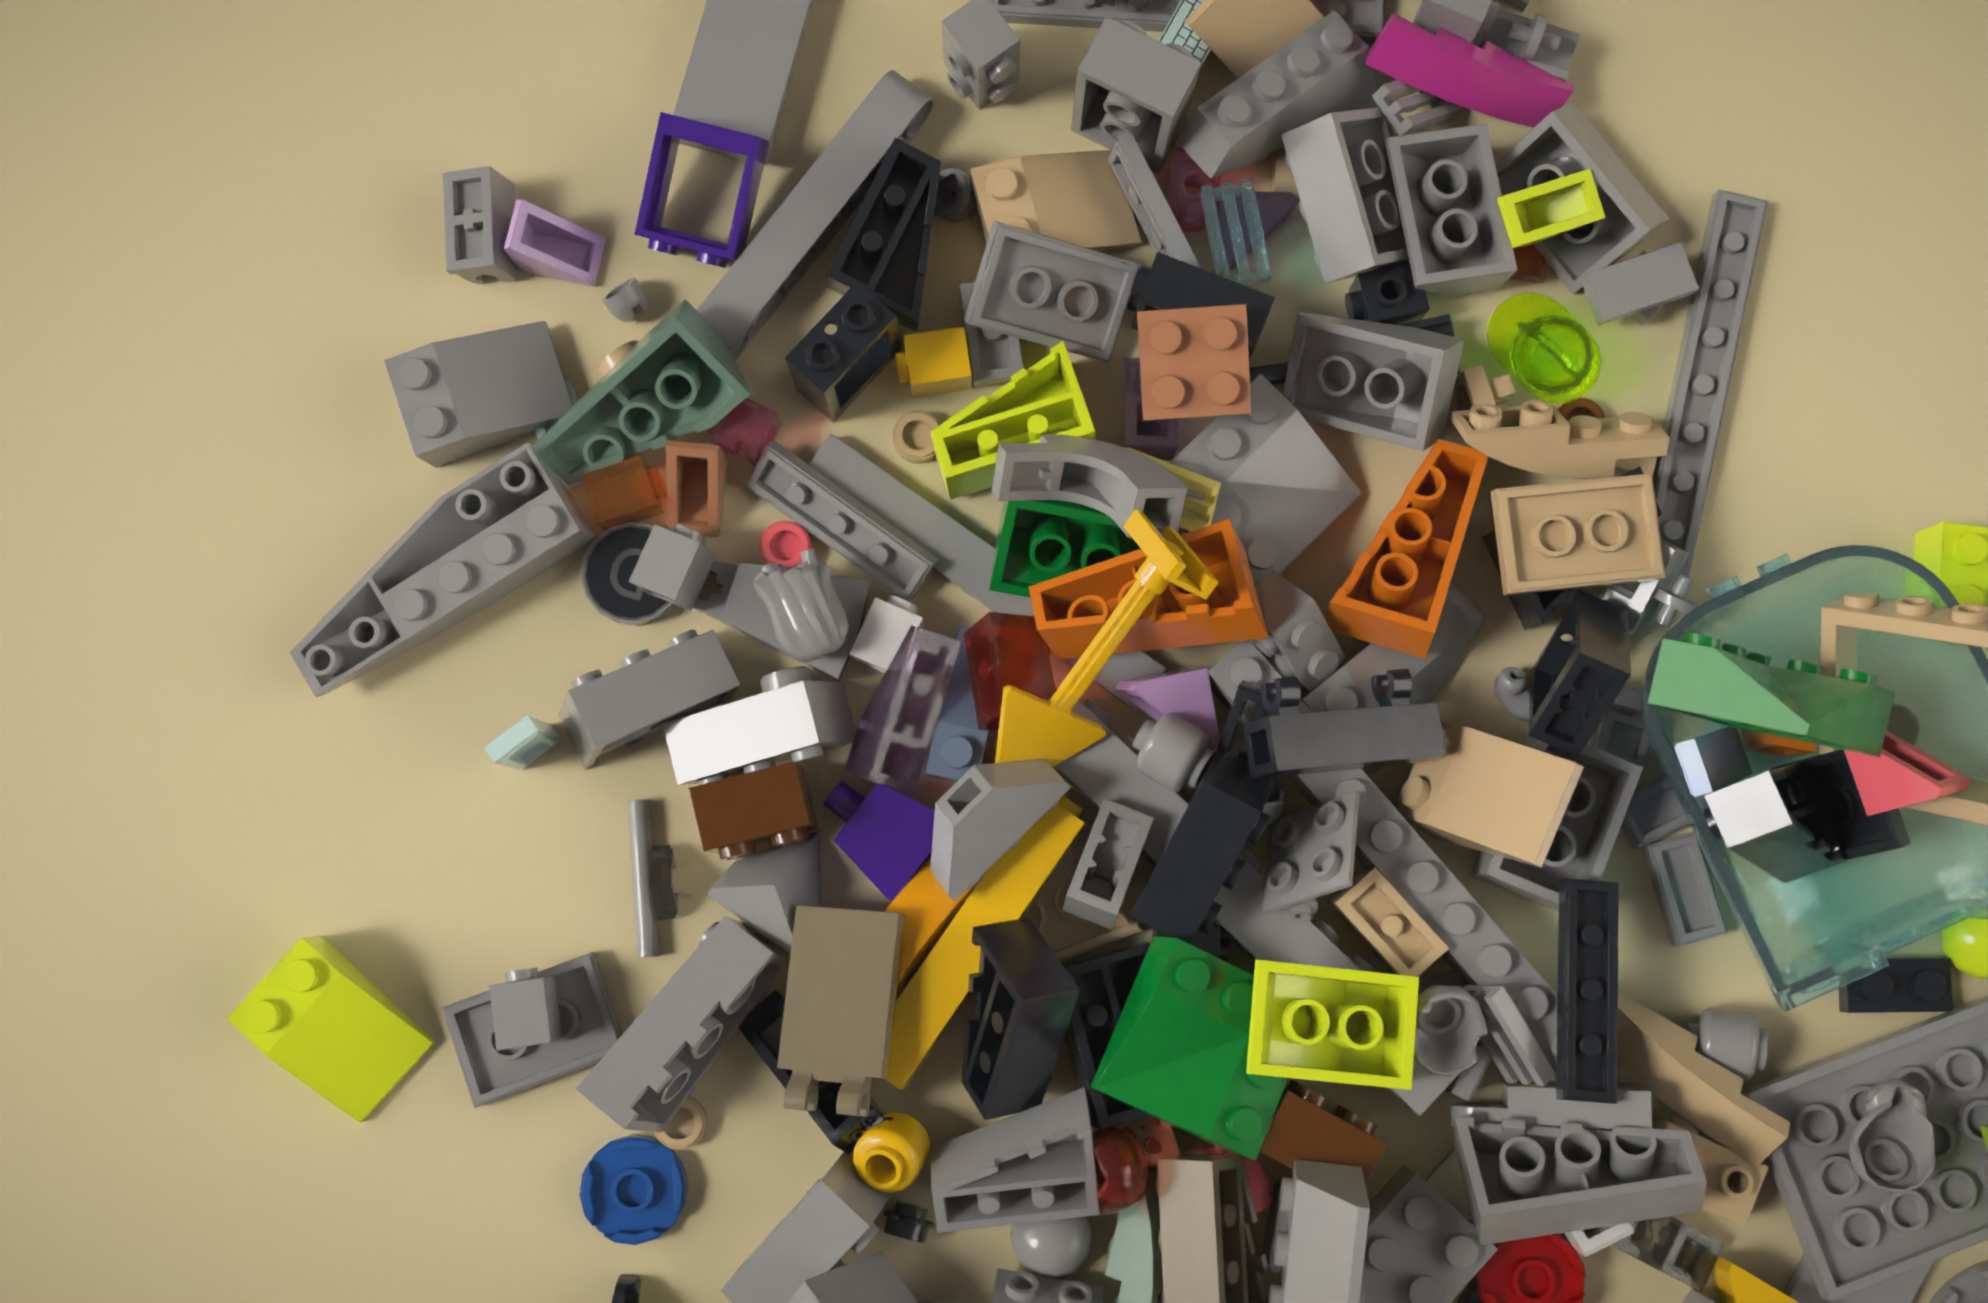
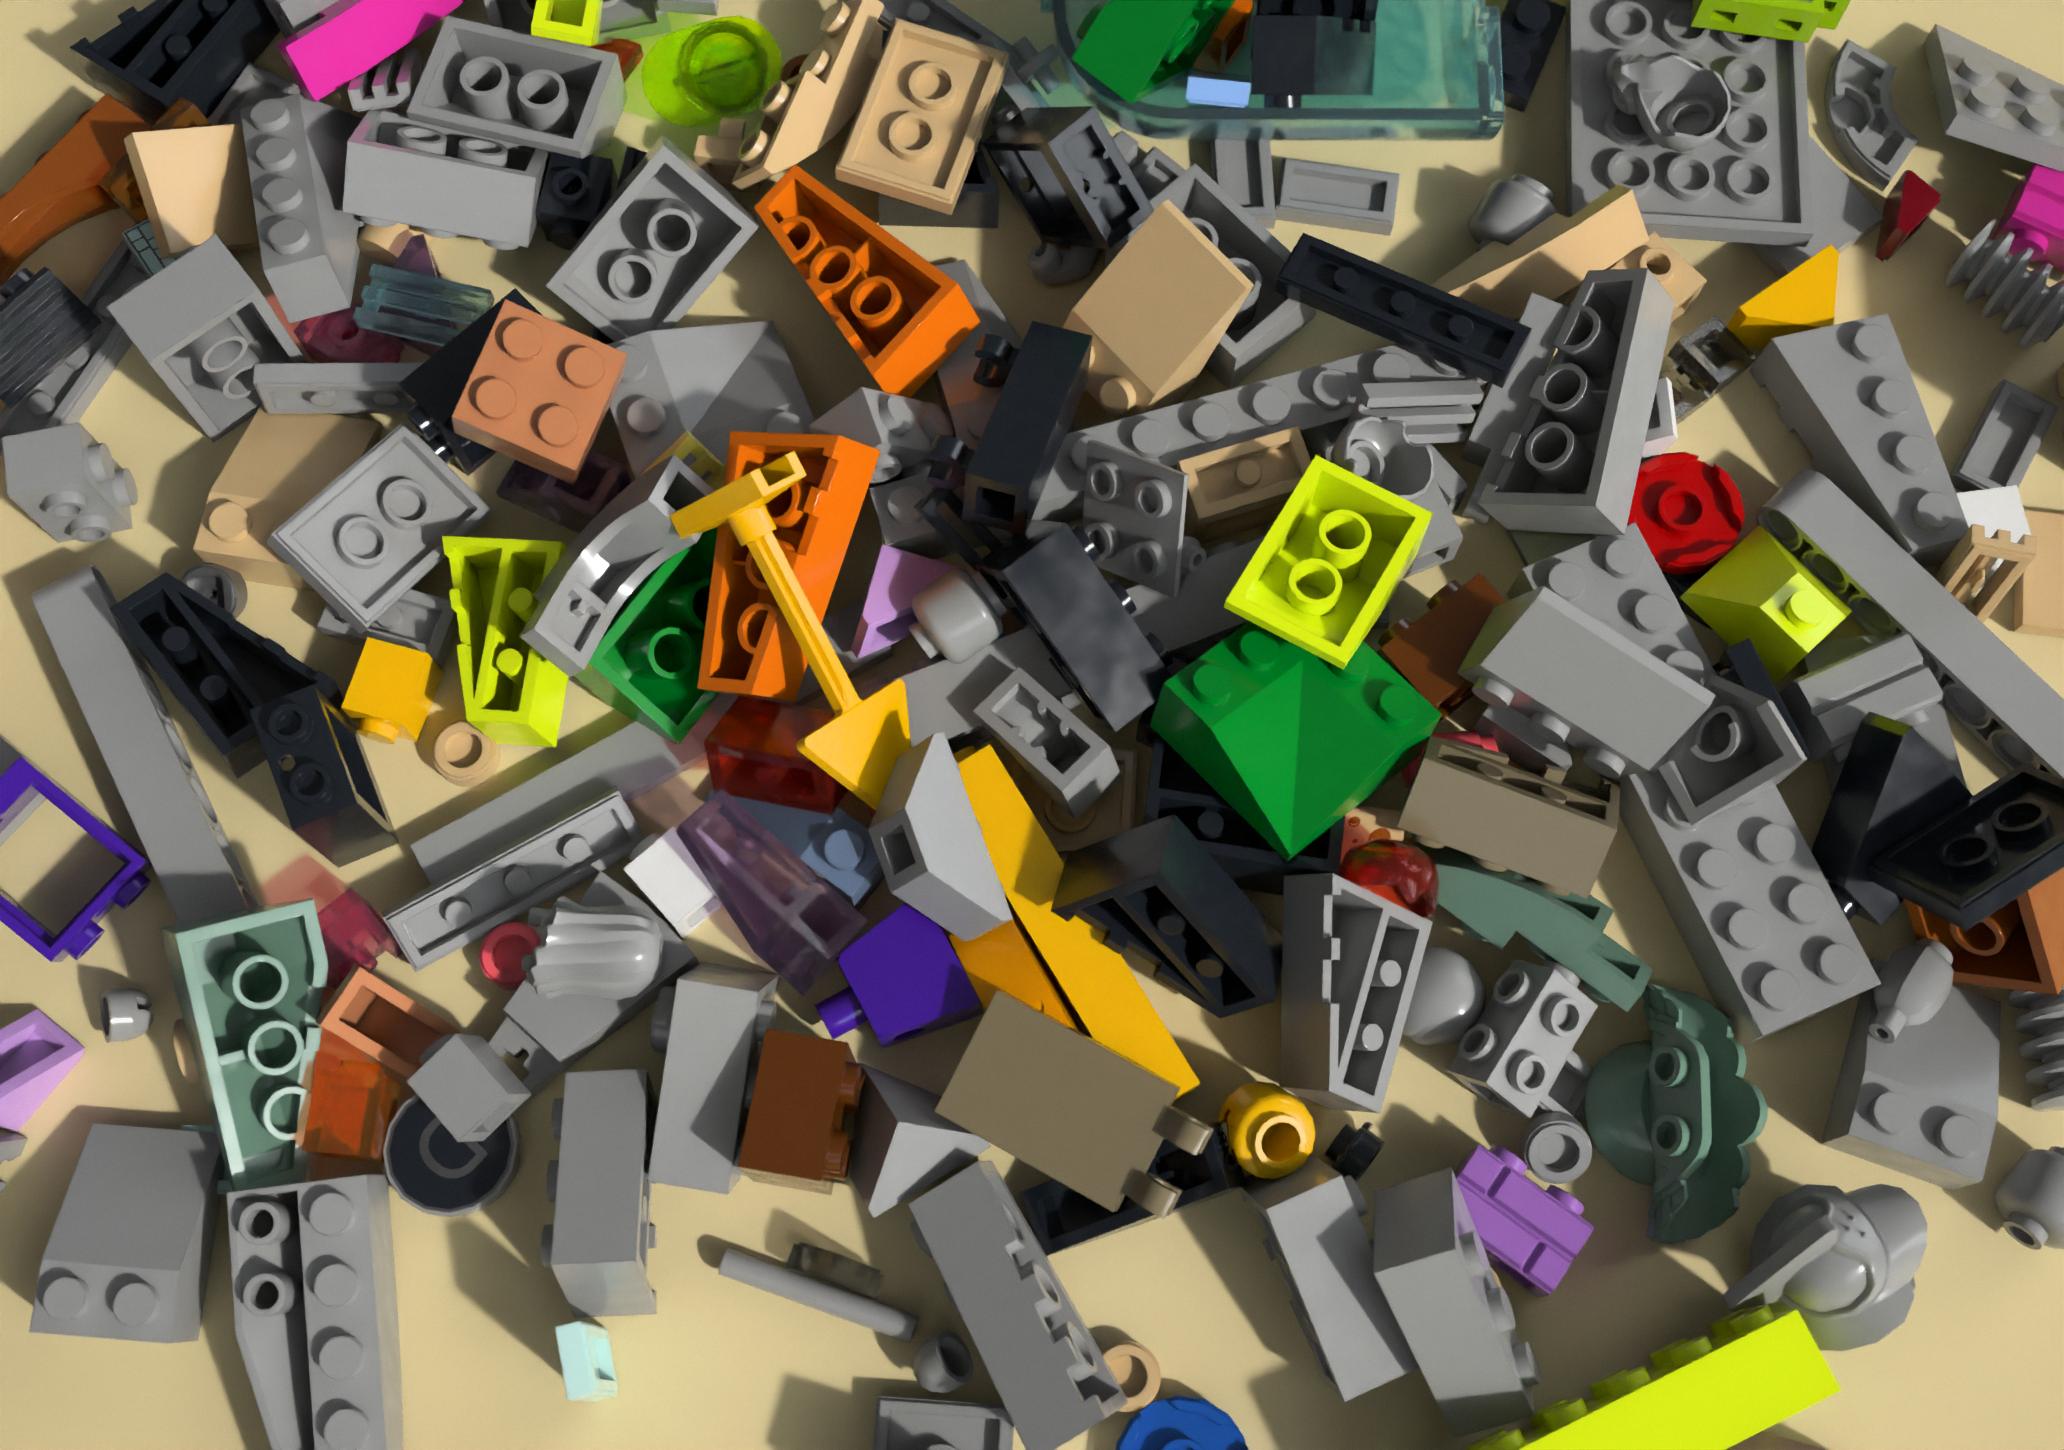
camera: 65 degrees left, 10 degrees down
none -> light grey hinge [913,1330,973,1393]

